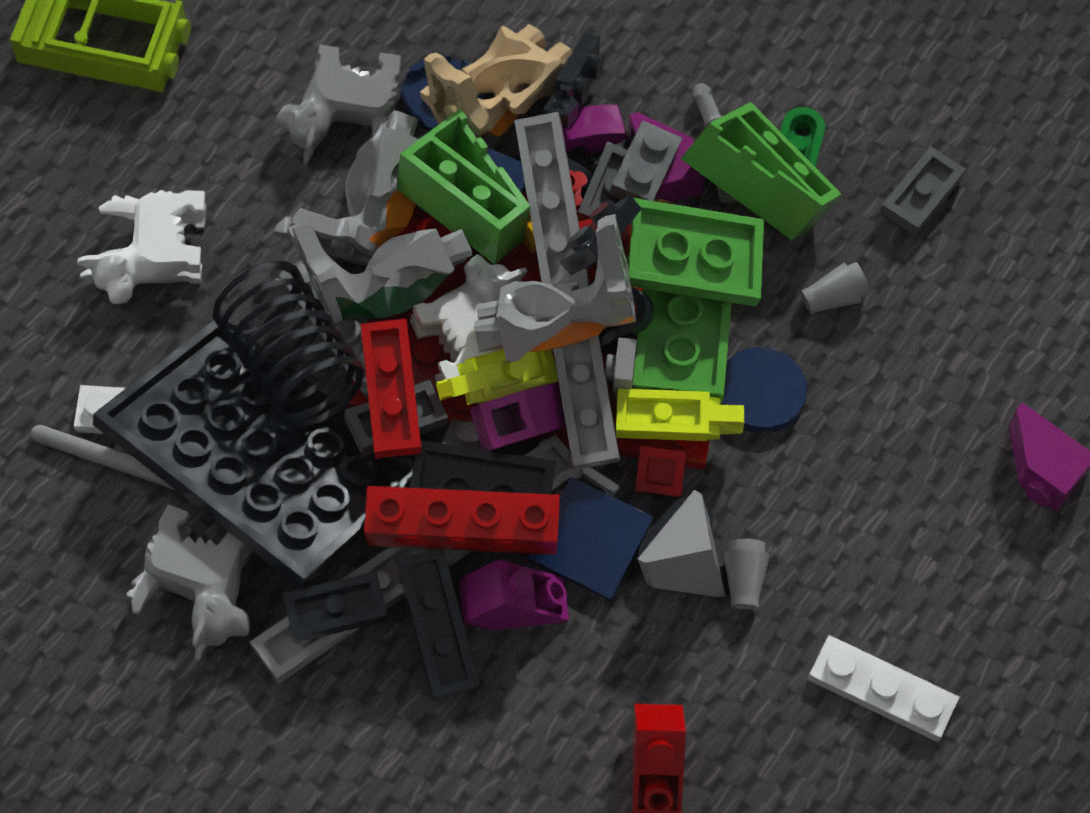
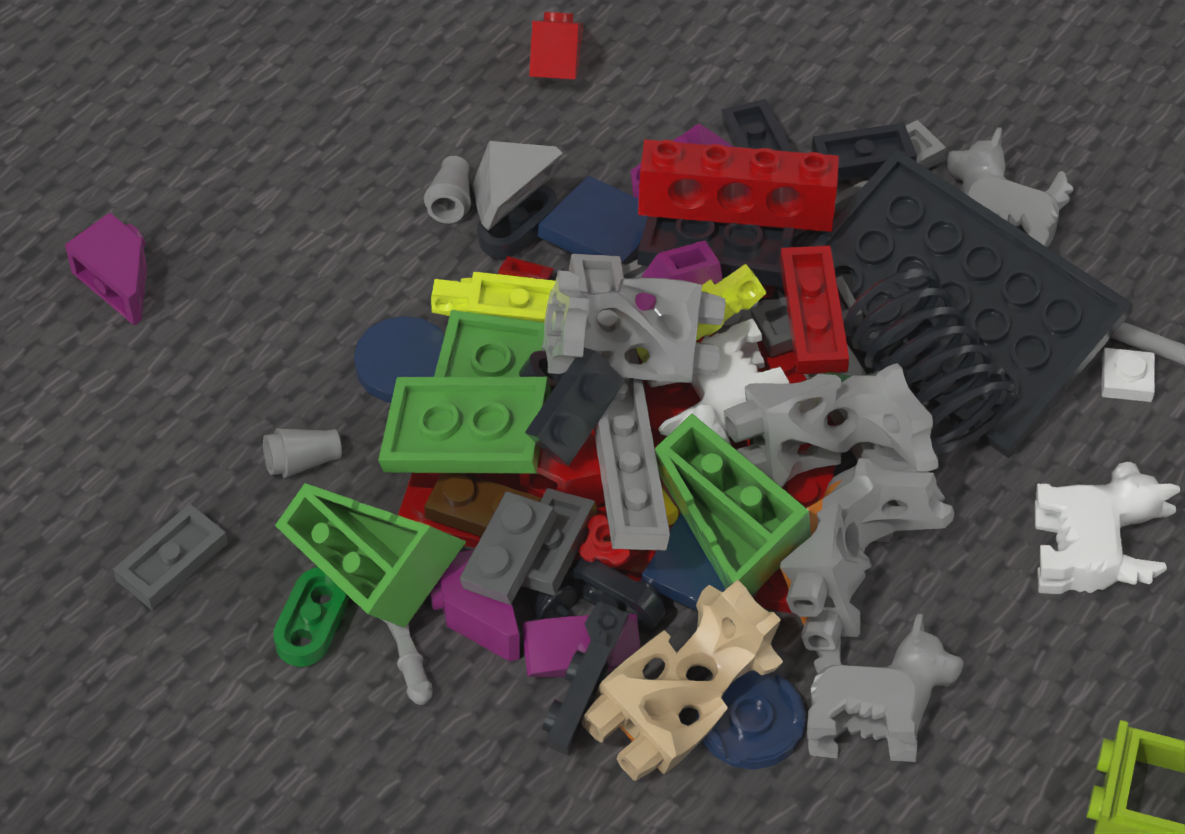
camera: 175 degrees left, 10 degrees down
white plate [808,635,959,742] -> none

